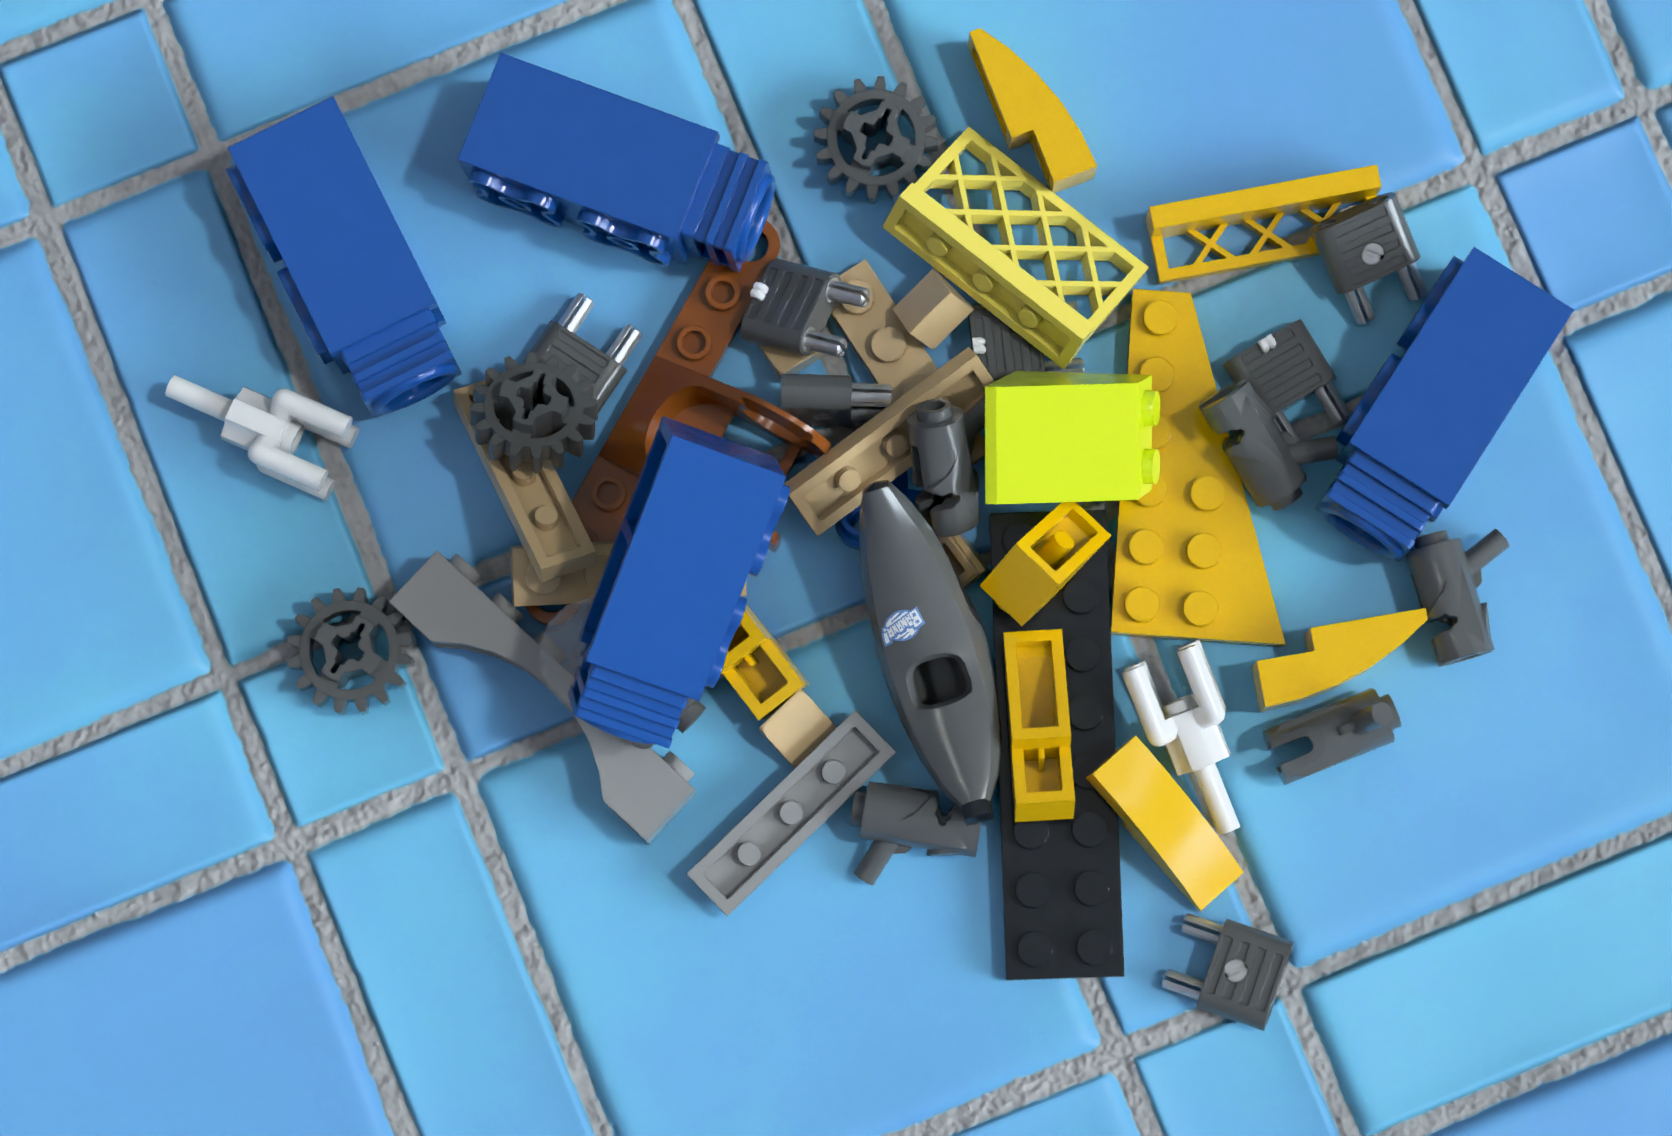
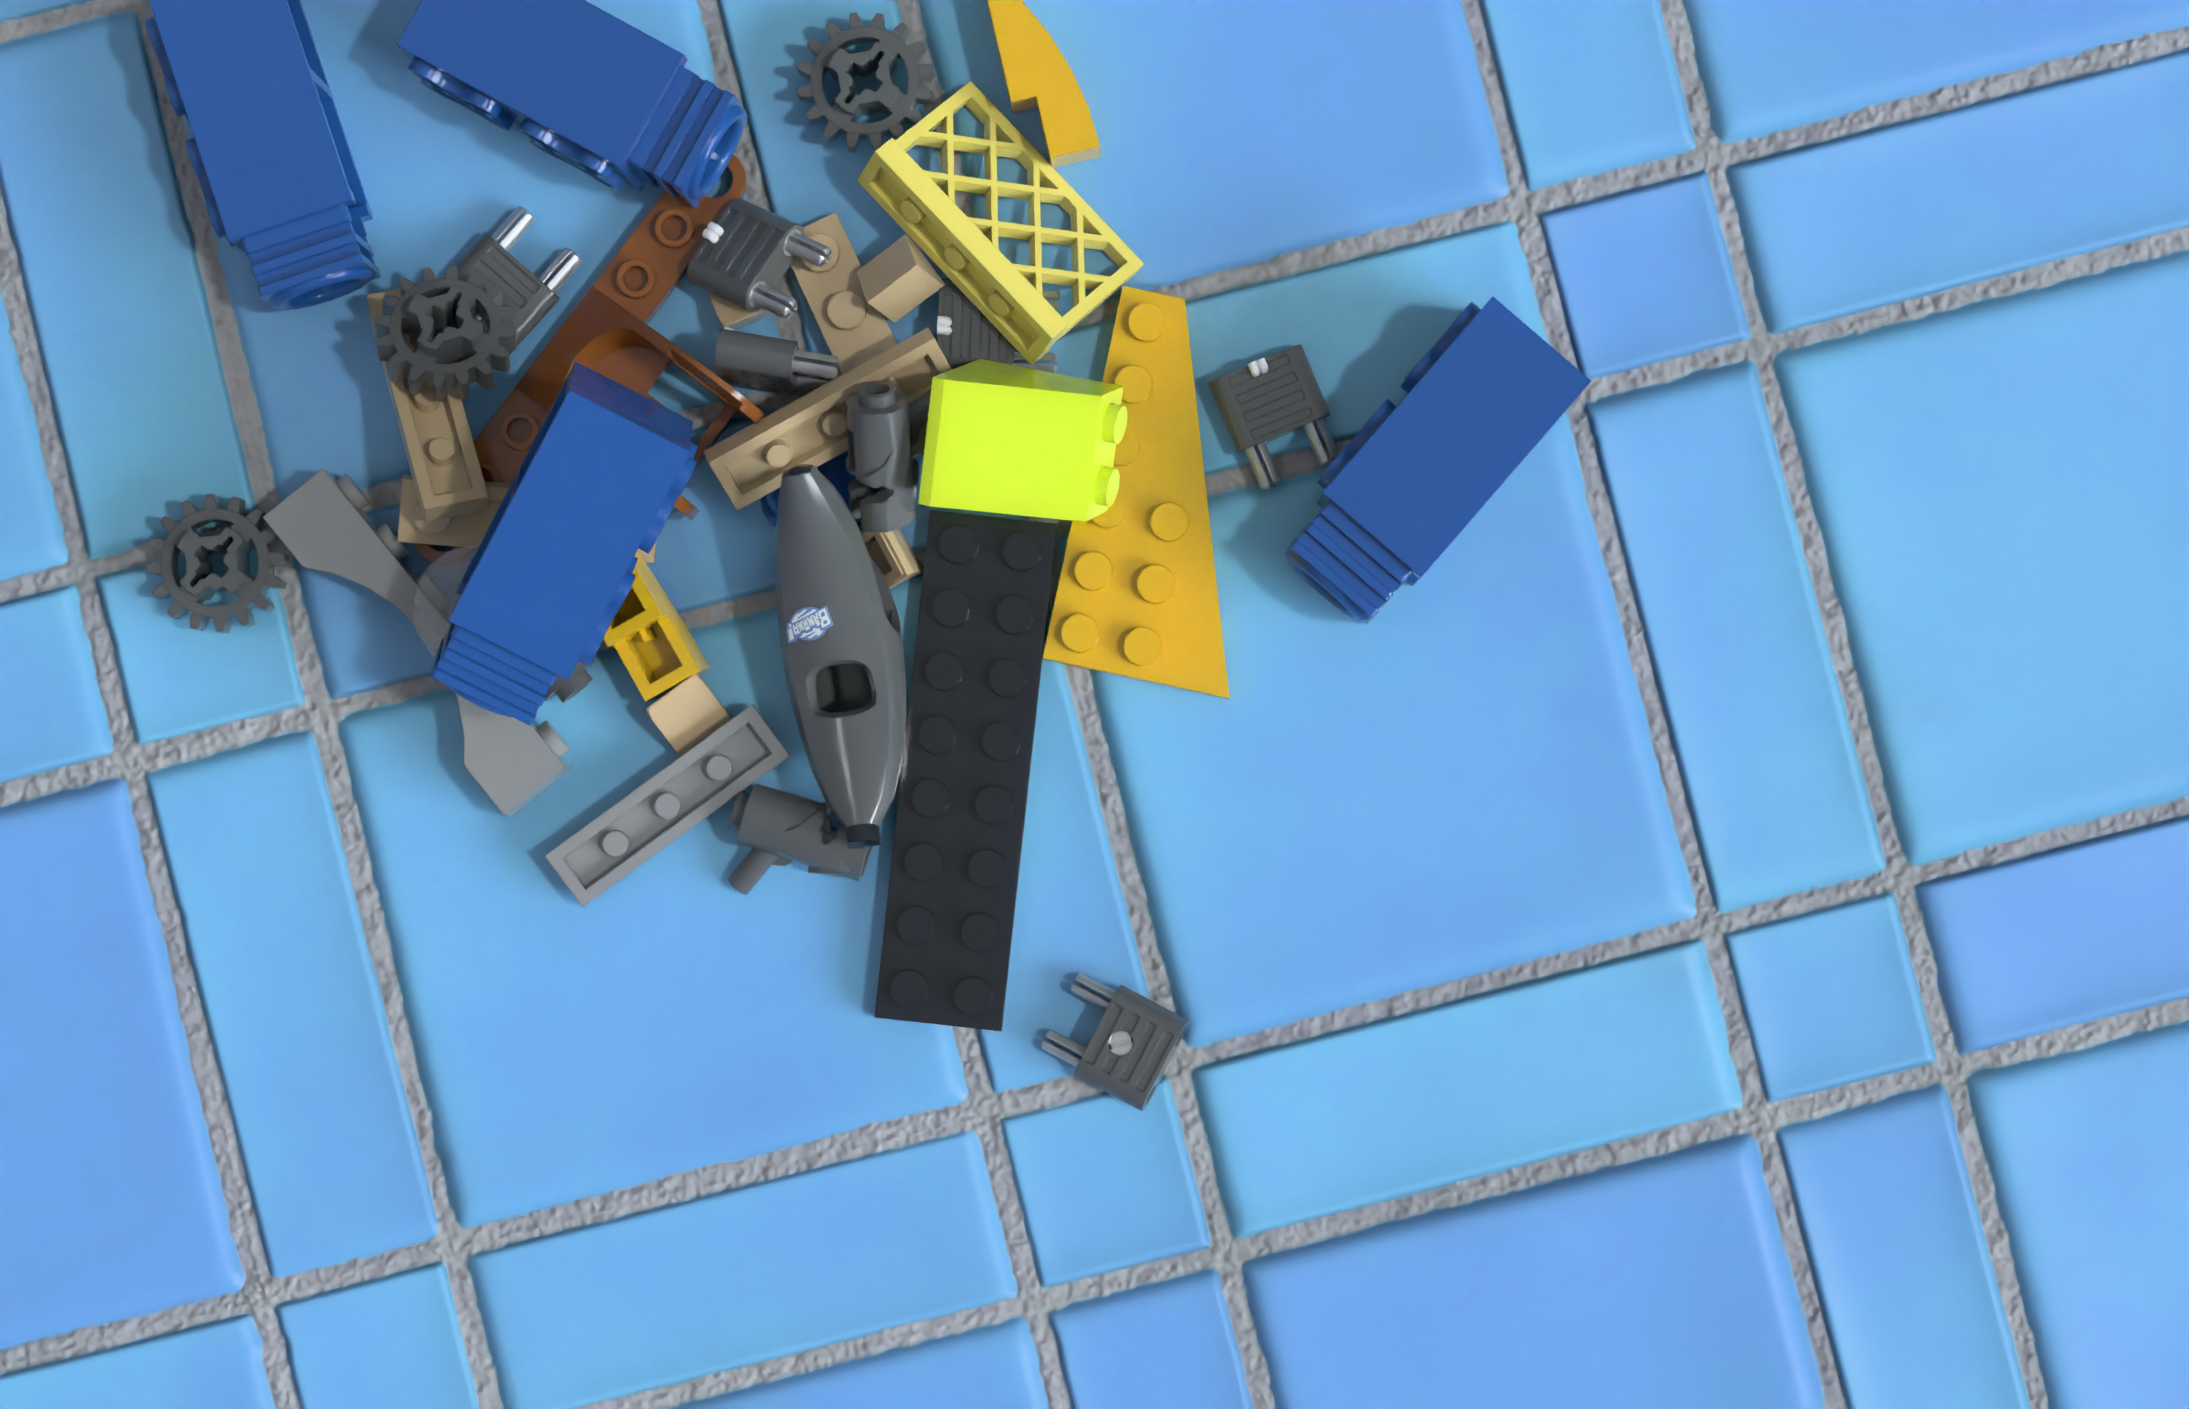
camera: 15 degrees right, 5 degrees up
white plant [165,375,360,501] -> none
yellow slope [980,502,1112,626] -> none
yellow slope [1003,629,1075,822] -> none
yellow slope [1086,735,1244,912] -> none
white plant [1122,639,1240,835] -> none
yellow fence [1145,165,1382,285] -> none
dark grey piece [1198,378,1338,511] -> none
yellow slope [1251,608,1428,712] -> none
dark grey piece [1263,688,1401,785] -> none
dark grey piece [1310,192,1427,325] -> none
dark grey piece [1405,529,1509,667] -> none

